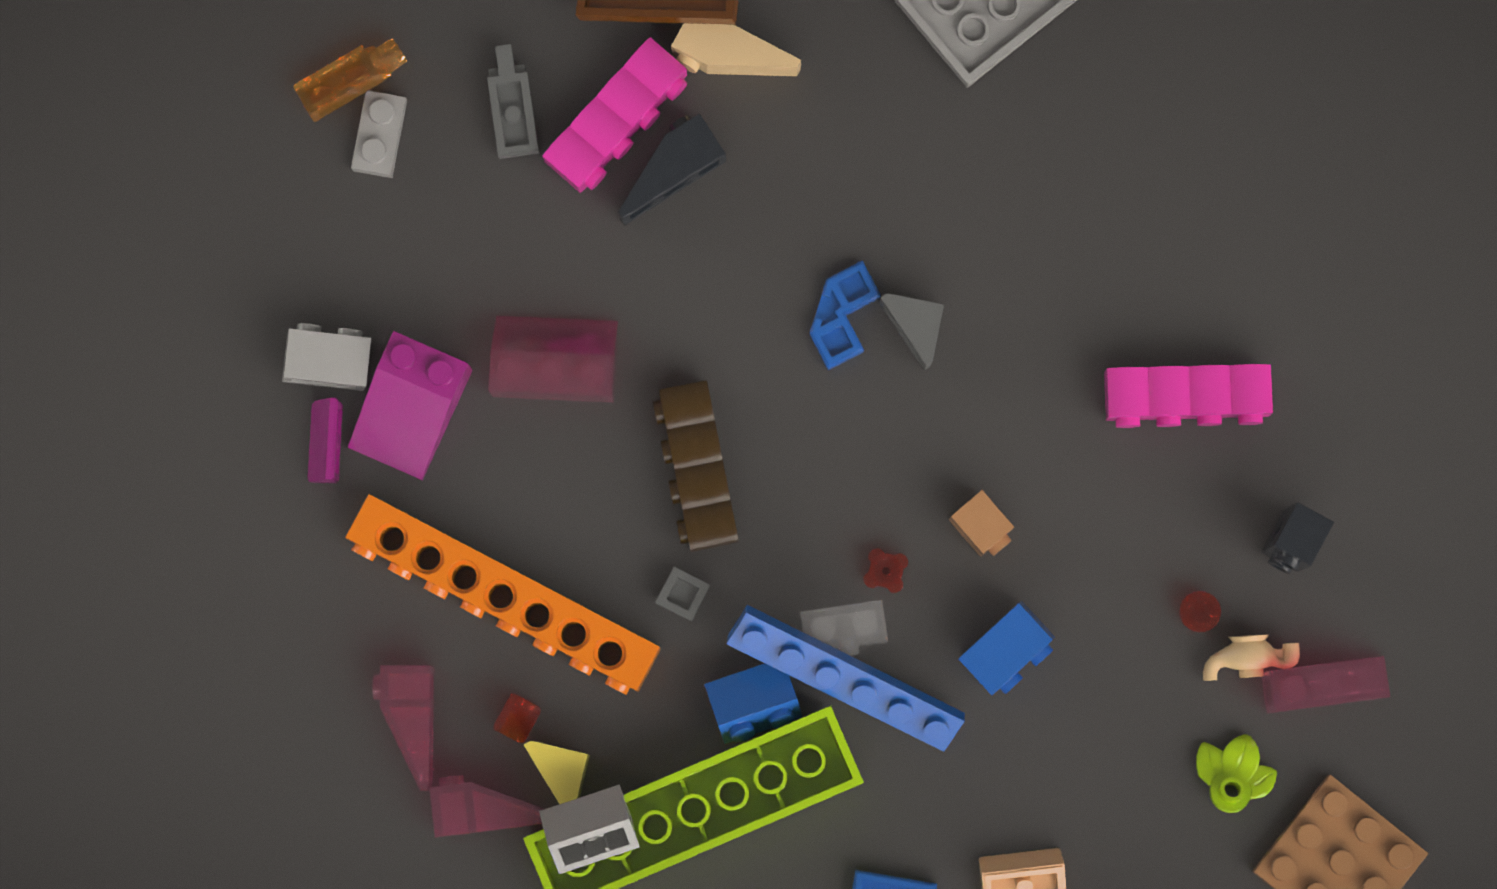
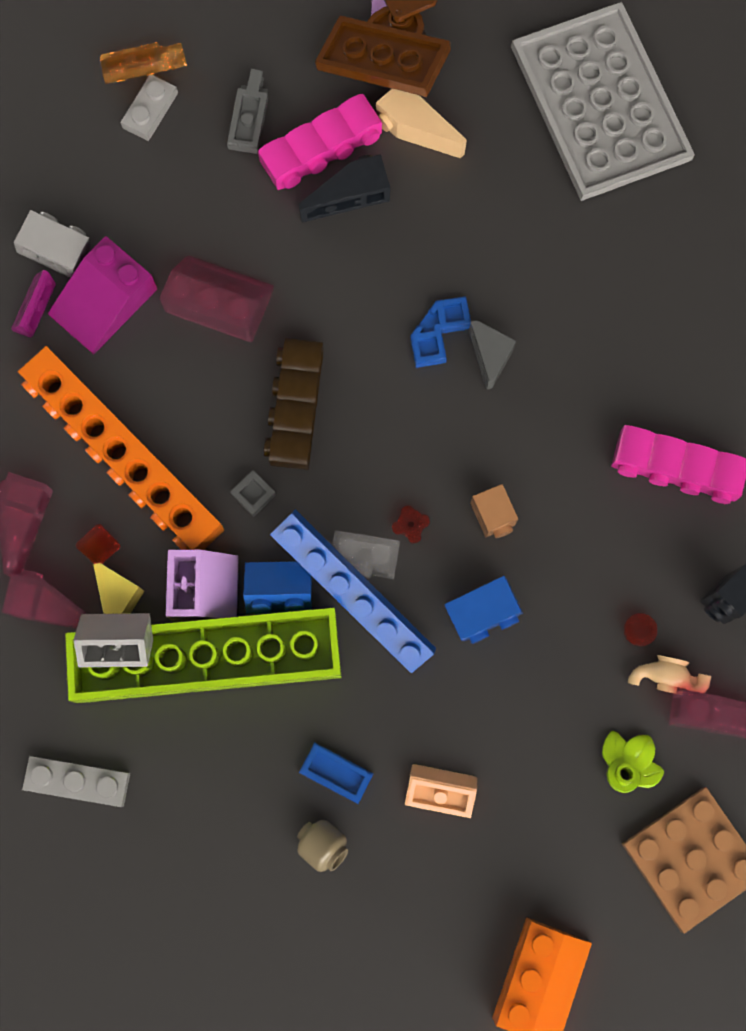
camera: 15 degrees right, 5 degrees down
none -> lavender slope [166,550,239,621]

